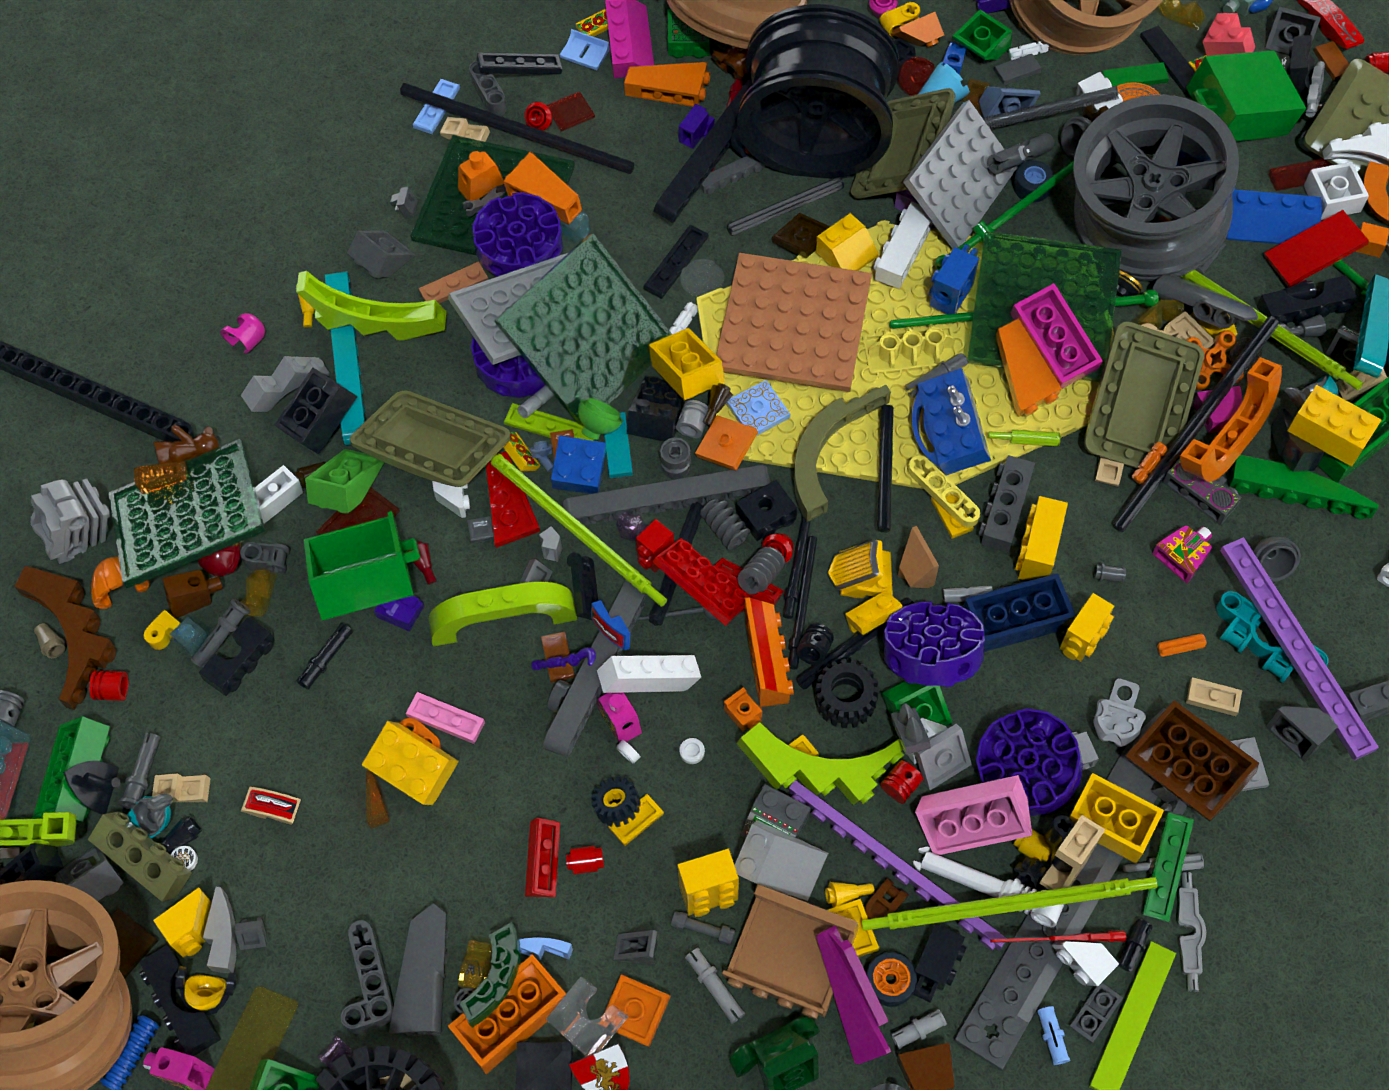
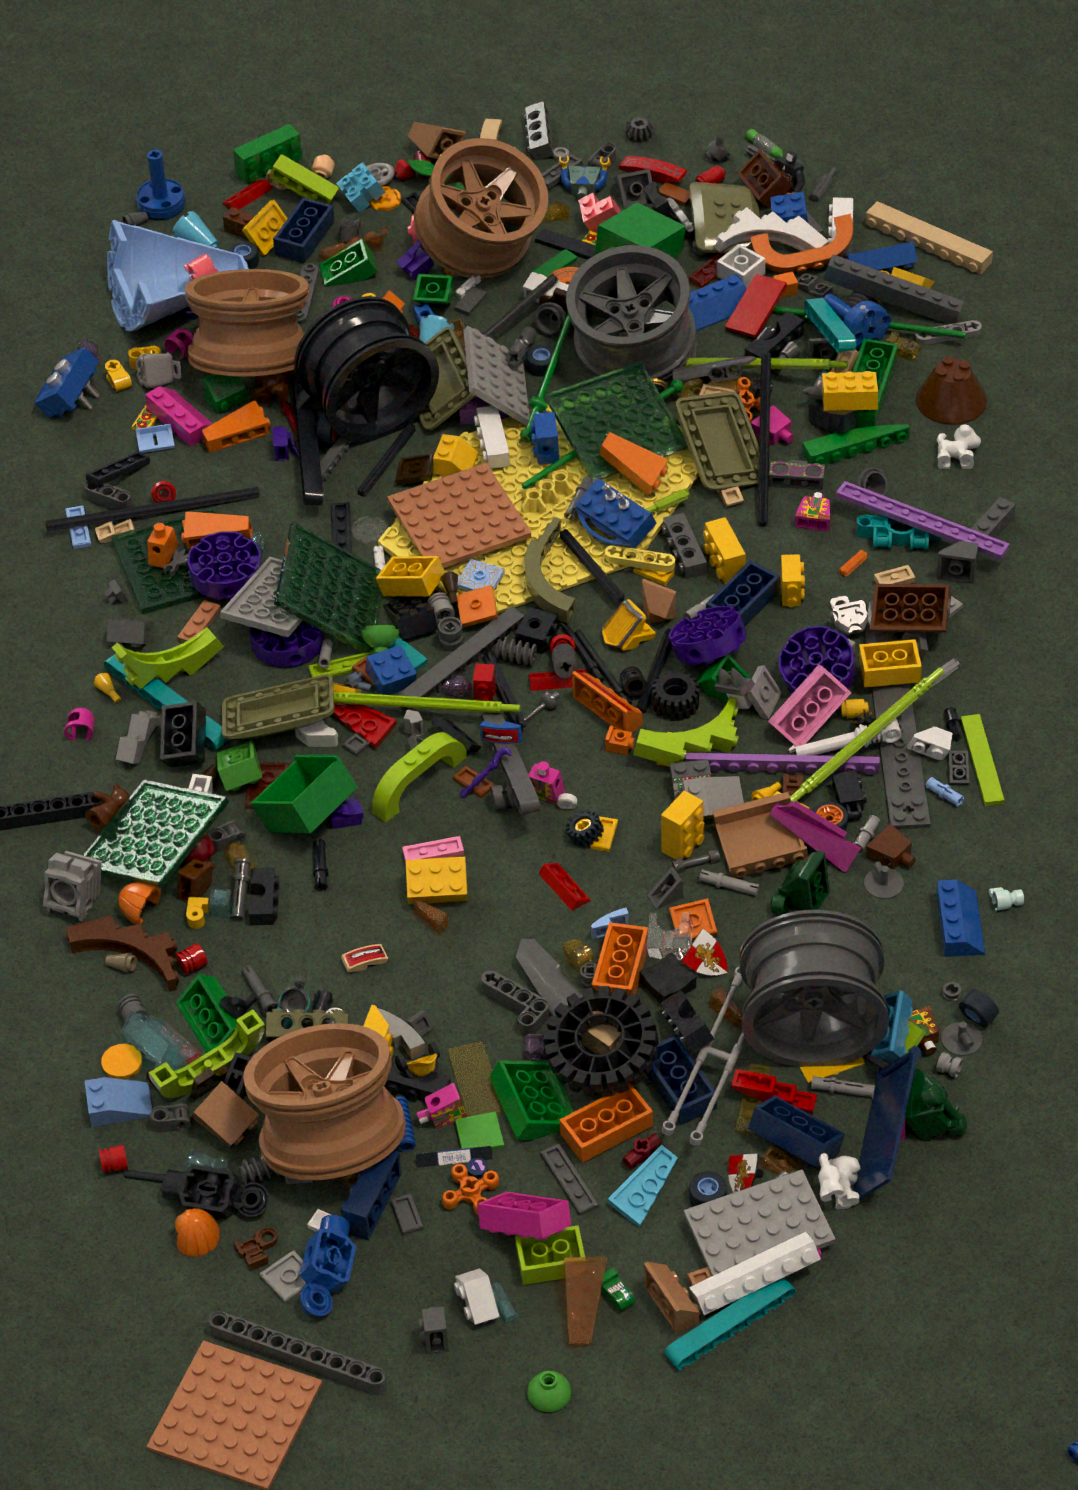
camera: 35 degrees left, 15 degrees down
clear orange slope [134,461,187,494] -> none
tan slope [152,773,210,802] -> none
dark green tile [459,922,521,1028] -> none
clear red piece [547,91,595,131] -> none
red brick [566,845,604,875] -> none
white brick [597,655,701,693] -> none
red tile [653,538,749,626] -> none
white tile [680,738,705,764] -> none
yellow bracket [845,590,902,635] -> none
red piece [881,760,923,804] -> none
sand blue slope [979,87,1040,122] -> none
red sword [990,931,1126,943] -> none
dark pink brick [1010,283,1103,389] -> none
tan panel [1040,815,1105,890] -> none
black axle [1044,815,1075,872] -> none
dark grey pin [1094,563,1126,583] -> none
orange axle [1132,442,1167,484] -> none
green tile [1142,812,1194,922] -> none
light grey piece [1177,872,1206,992] -> none
orange arch [1180,357,1282,482] -> none

